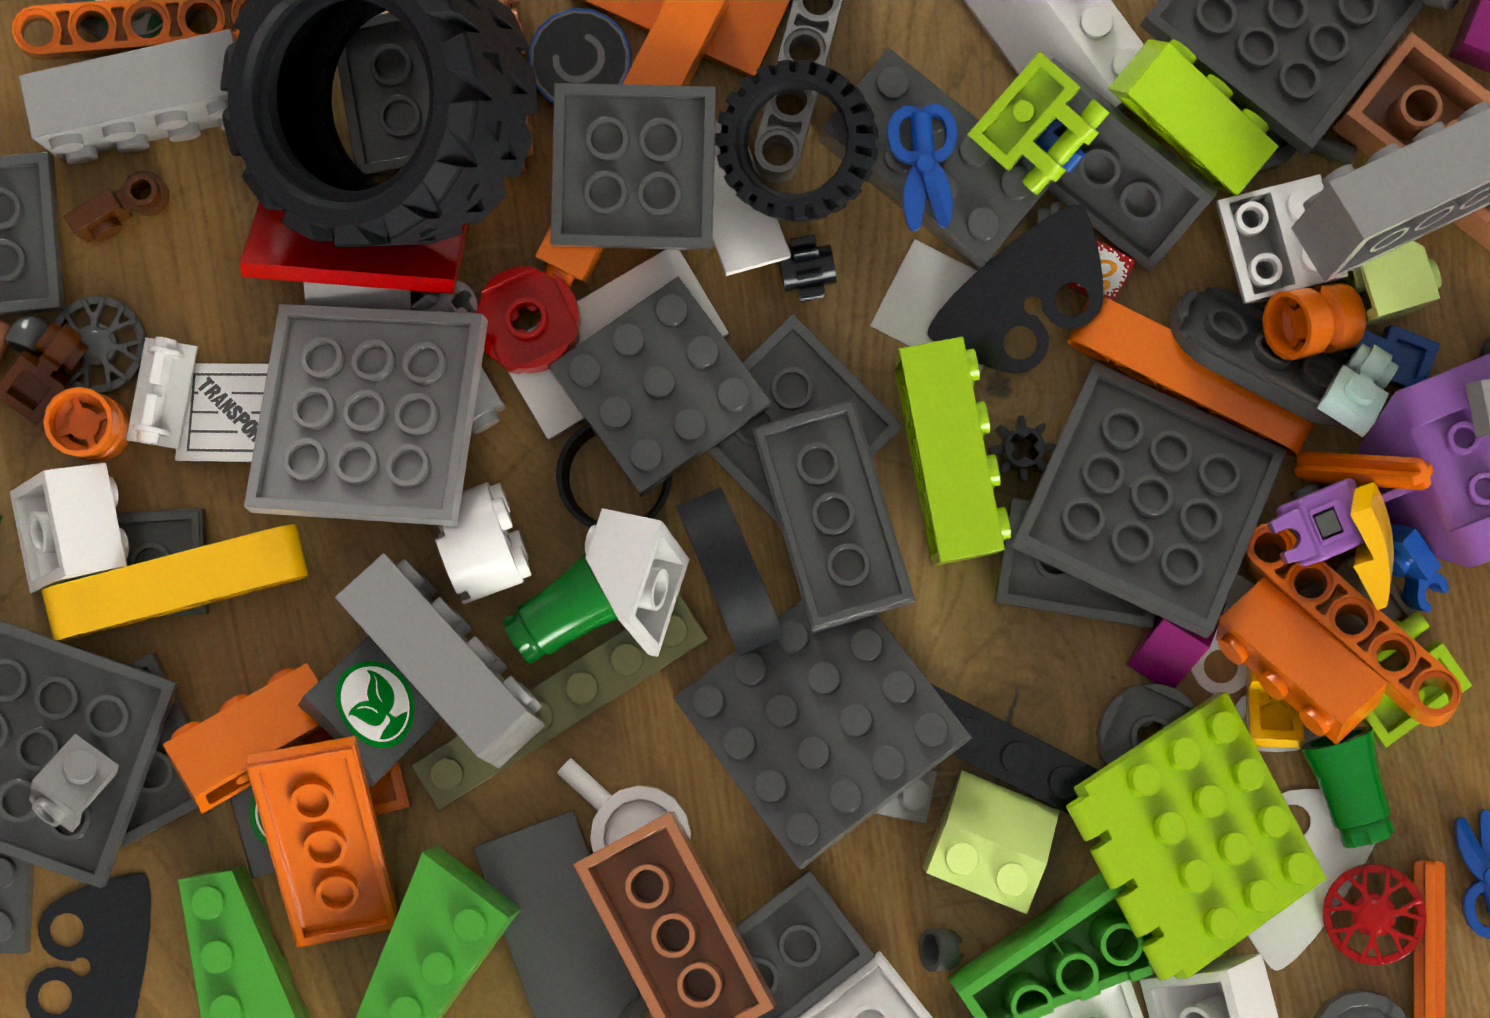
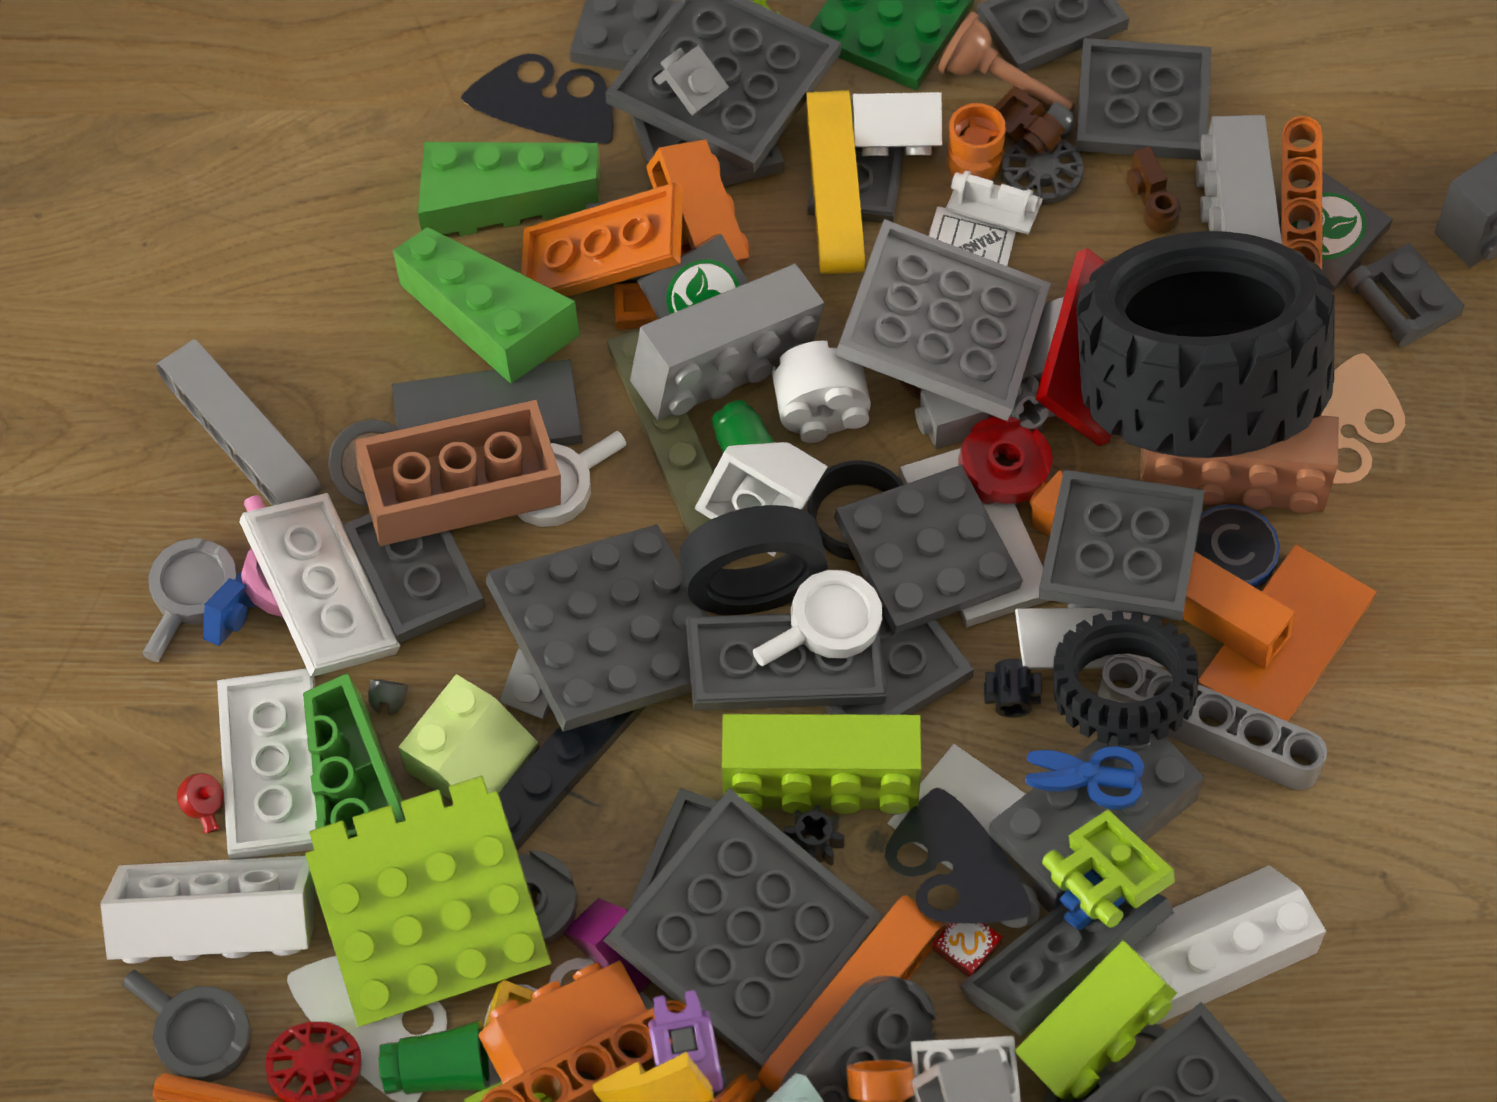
camera: 105 degrees right, 25 degrees down
none -> white piece [753,570,882,666]

